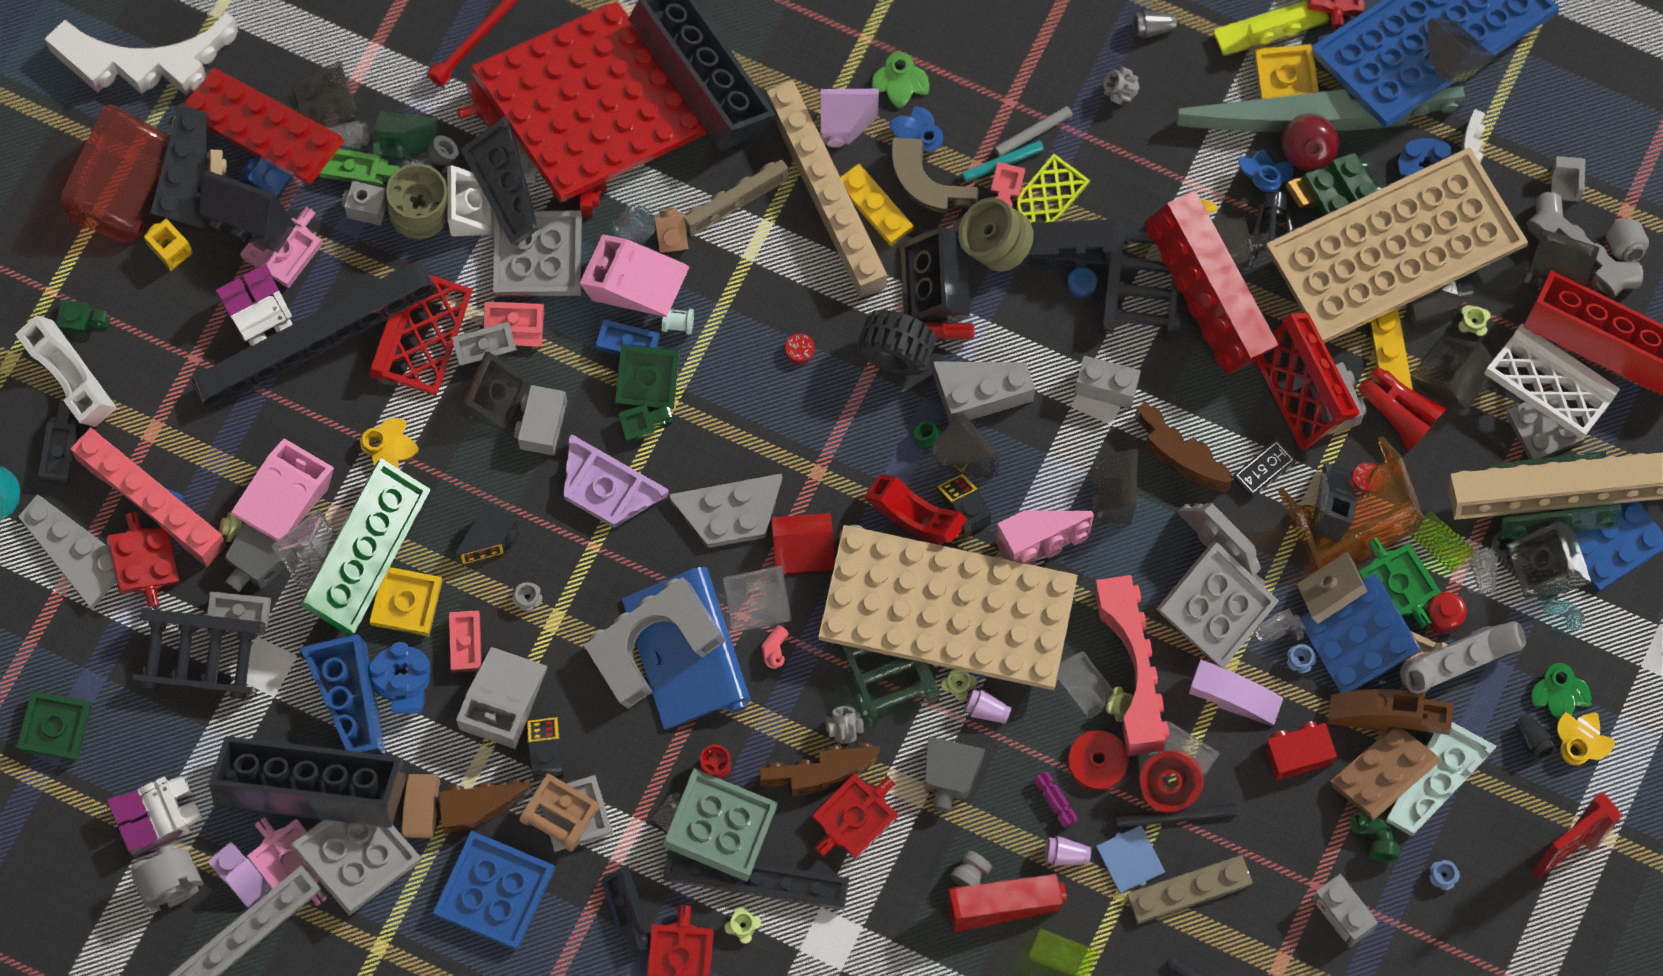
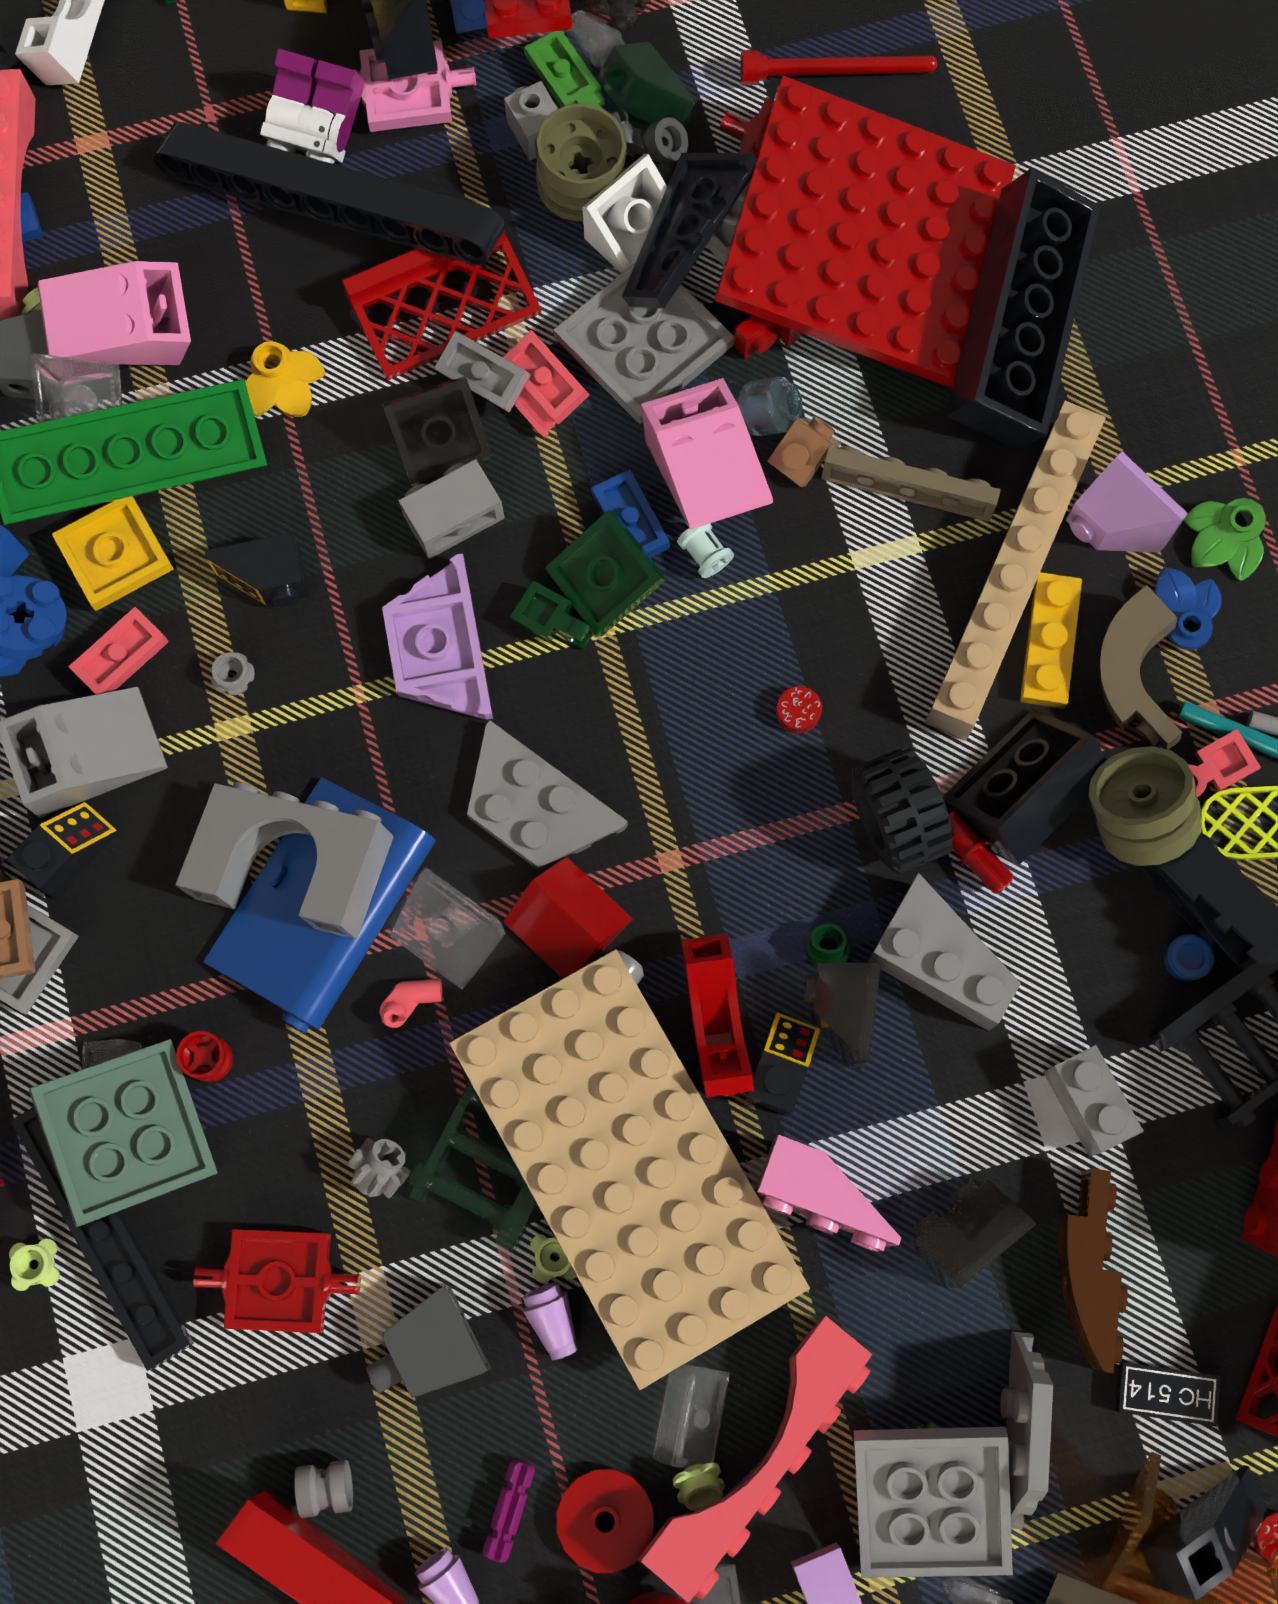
camera: 50 degrees right, 5 degrees up
reddish brown slope [760,743,880,797] -> none

